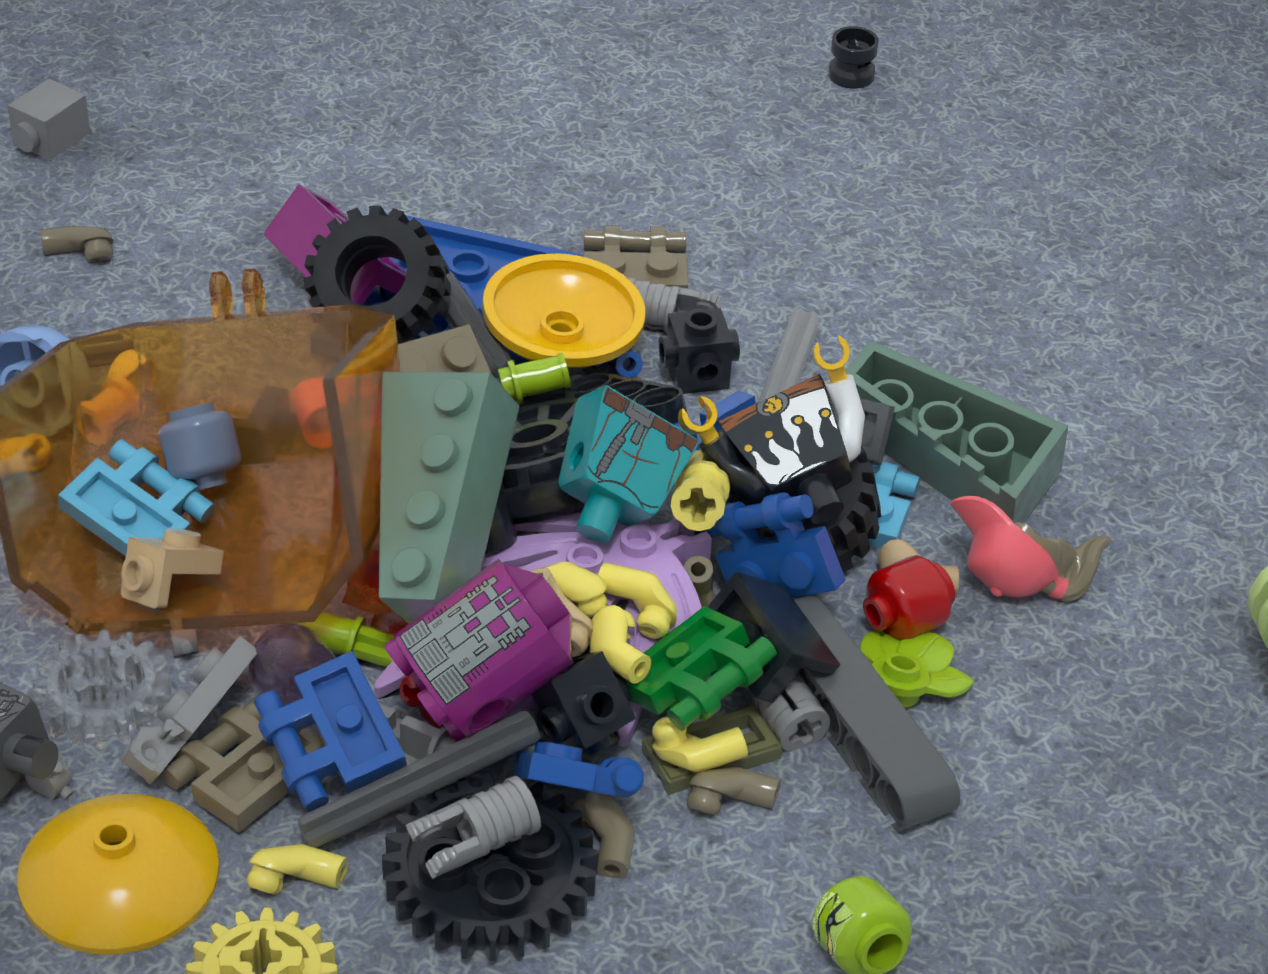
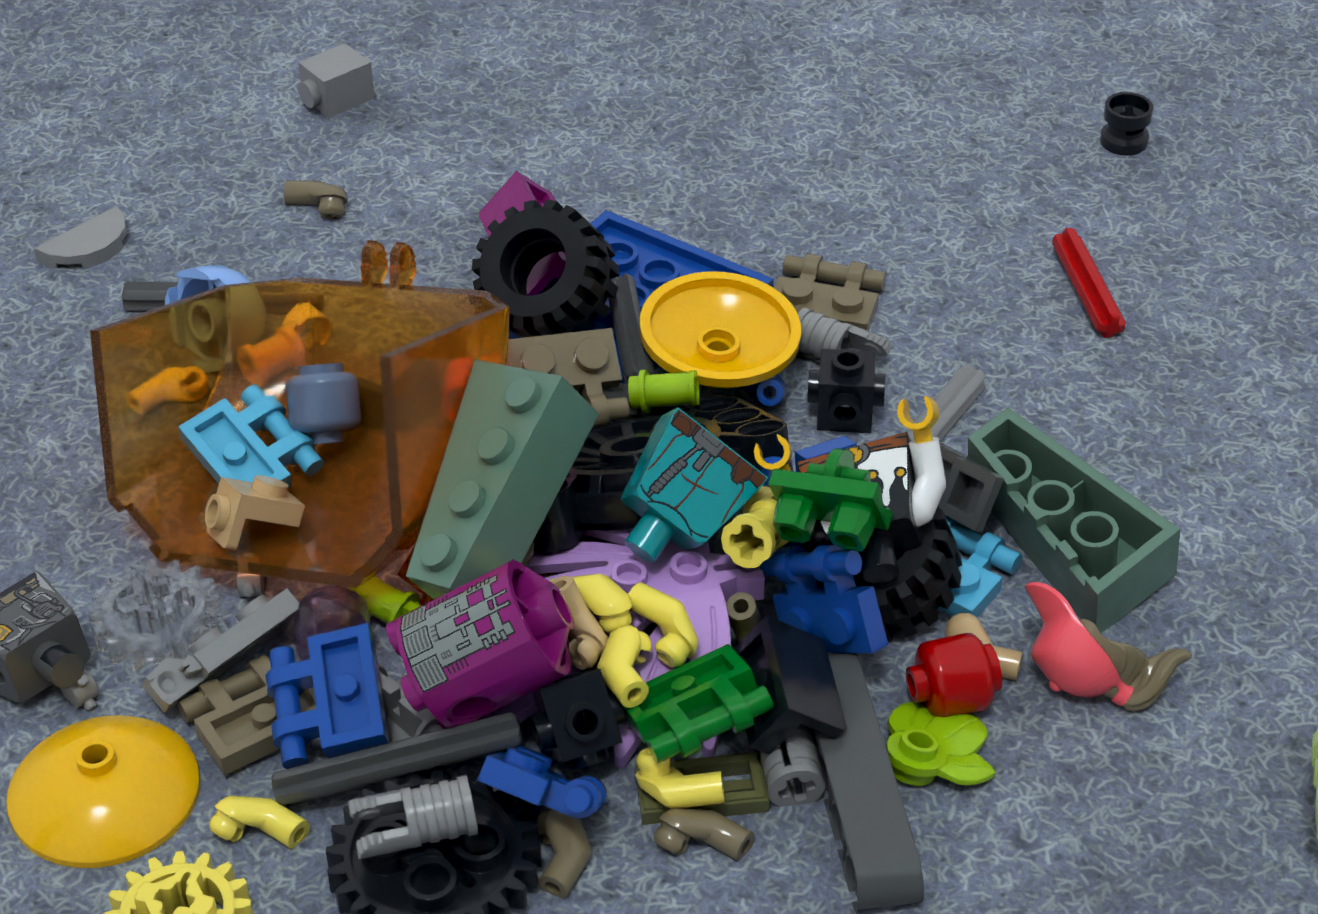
camera: 20 degrees right, 0 degrees up
none -> green hips [768,448,893,552]
none -> red axle [1052,228,1126,338]

